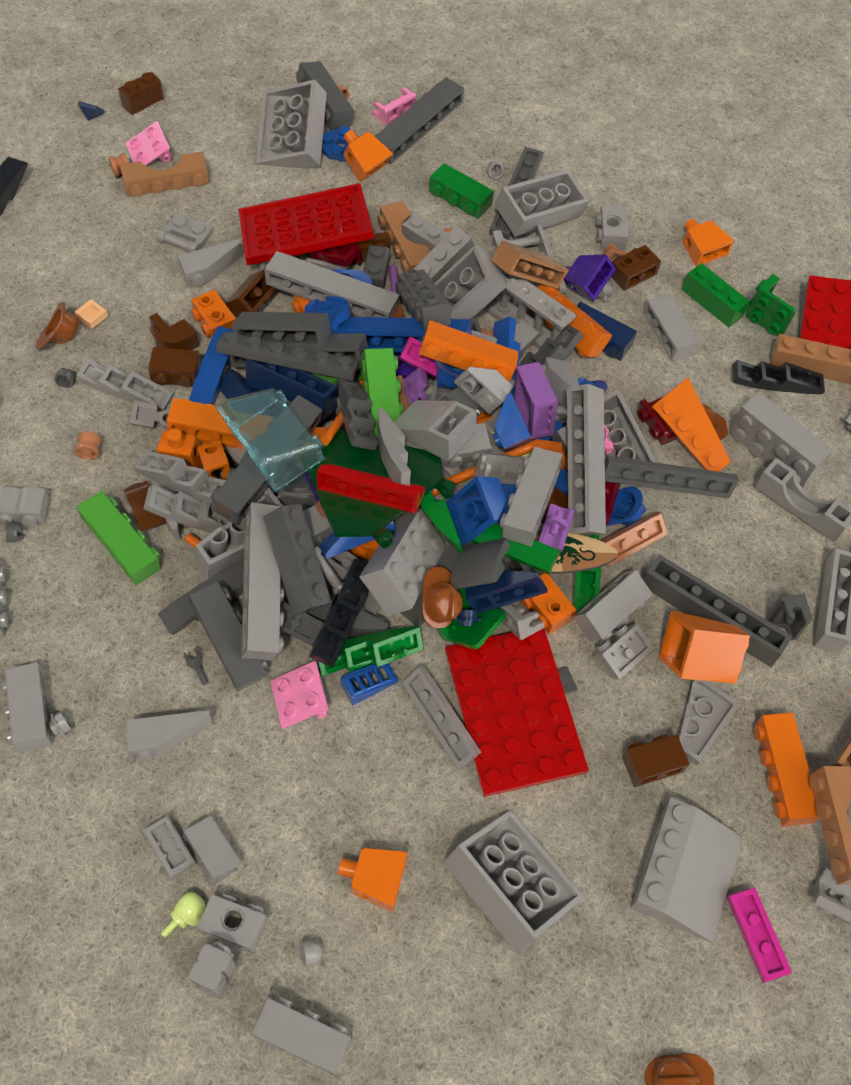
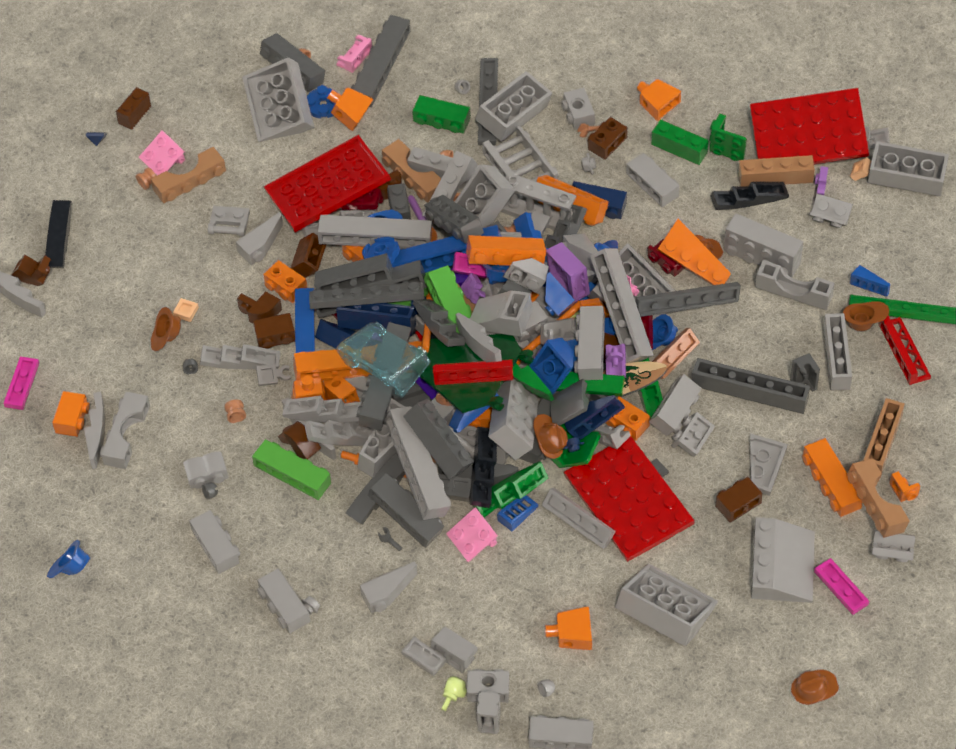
camera: 10 degrees left, 5 degrees down
medium nougat brick [491,240,569,289] -> none
dark purple torso [564,254,616,301] -> none
orange slope [658,611,750,684] -> none

